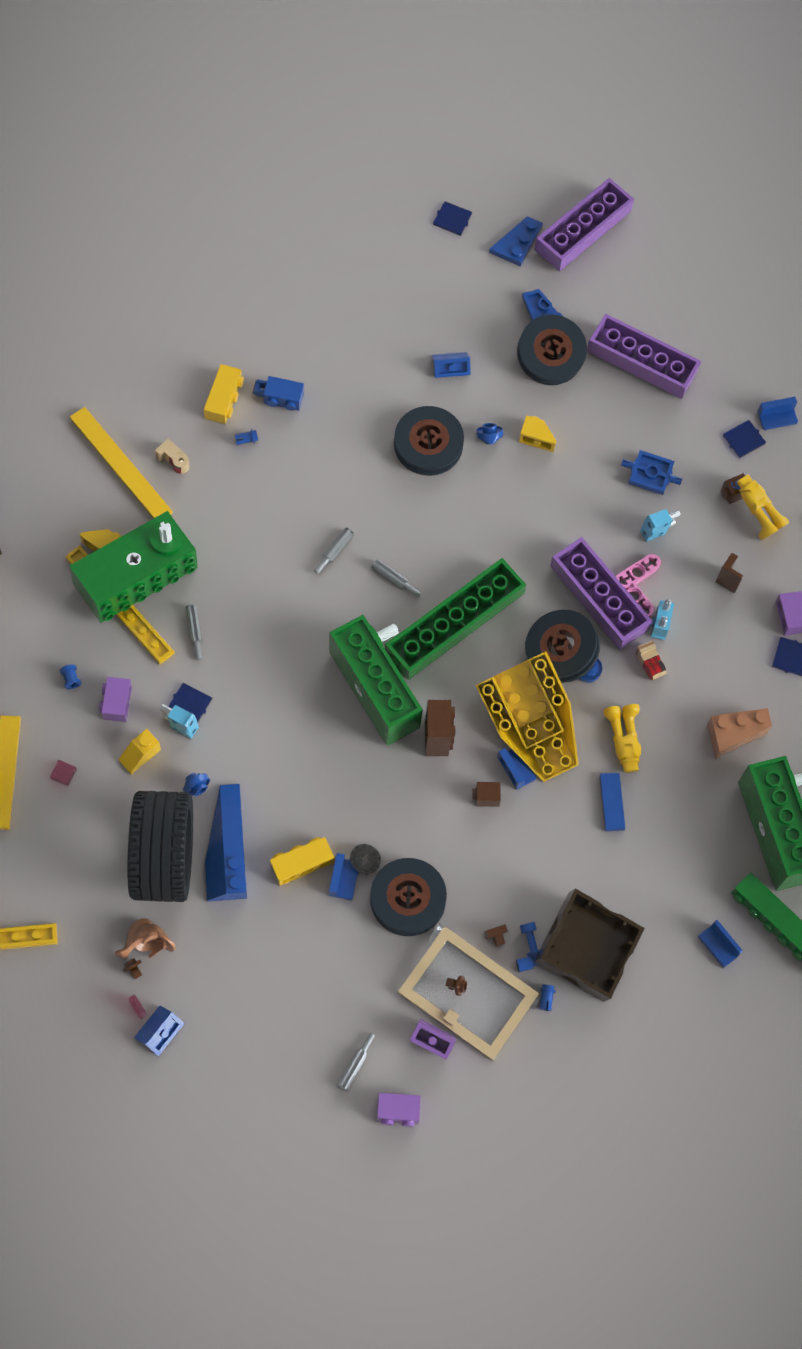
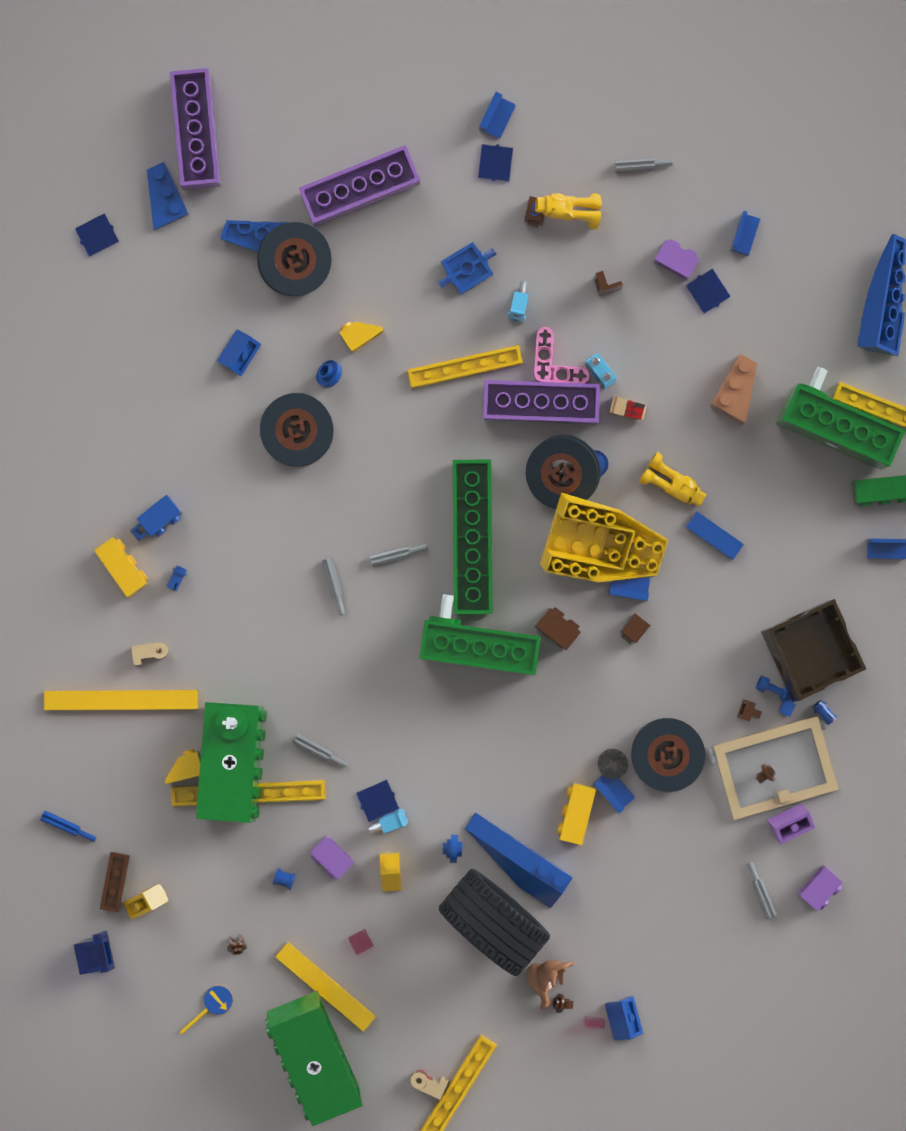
camera: 45 degrees left, 20 degrees up
none -> yellow tile [407,345,523,389]

